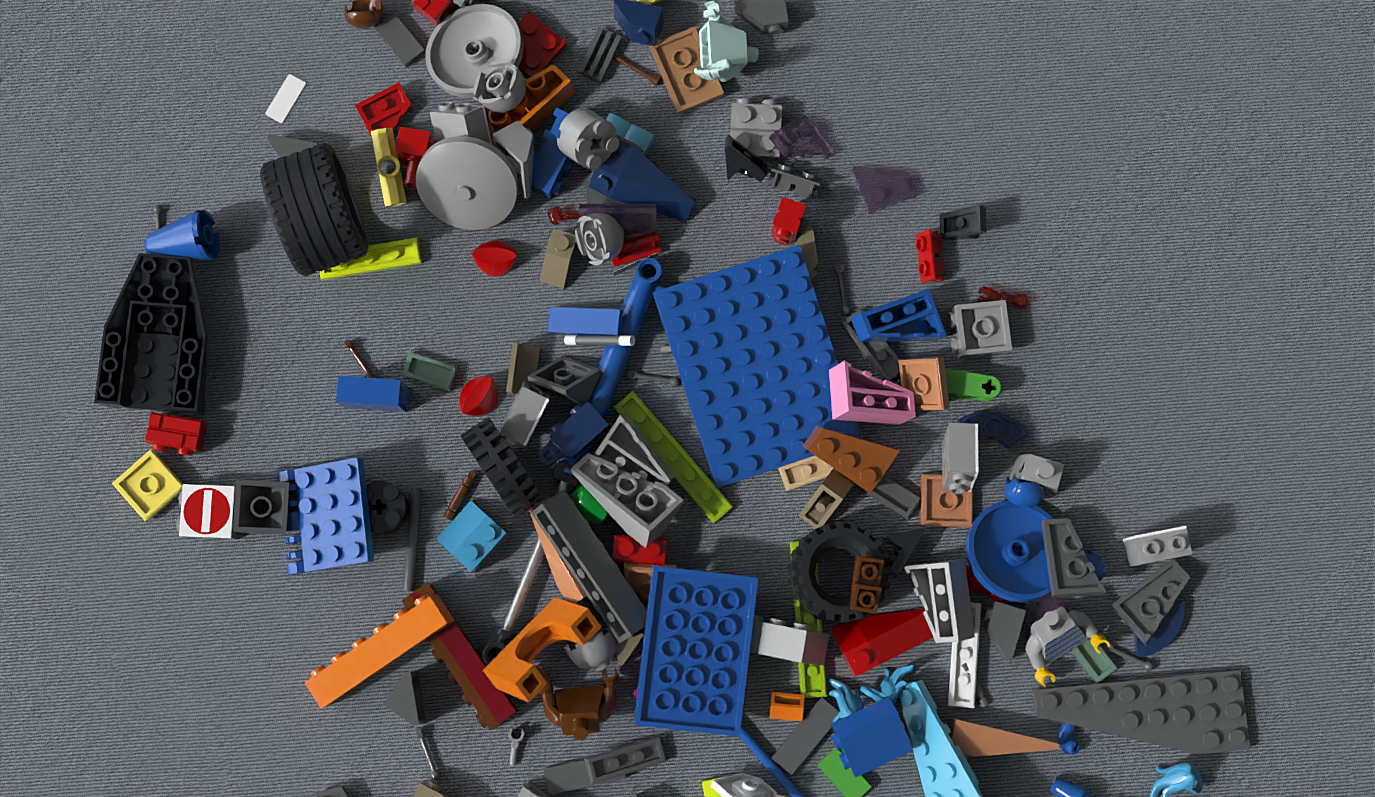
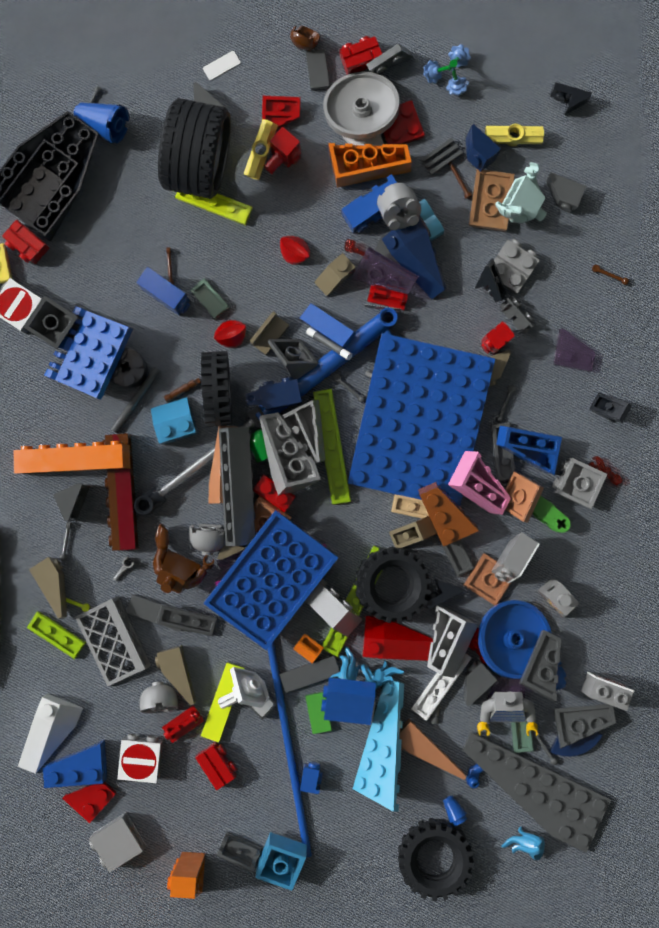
camera: 30 degrees right, 5 degrees up
light grey dish [416,136,519,230] -> none
light grey piece [430,101,492,145] -> none
light grey cylinder [473,60,526,113] -> none
orange arch [483,597,601,702] -> none
light grey slope [492,121,534,199] -> none
light grey piece [500,381,549,446] -> none
light grey cylinder [575,212,624,266] -> none
clear purple wing [769,115,835,159] -> none
reddish brown slope [850,555,884,614] -> none
red hinge [915,229,946,284] -> none
dark blue tile [957,411,1029,449] -> none
blue hair [1005,477,1045,507] -> none
none -> reddish brown hinge [592,265,629,285]

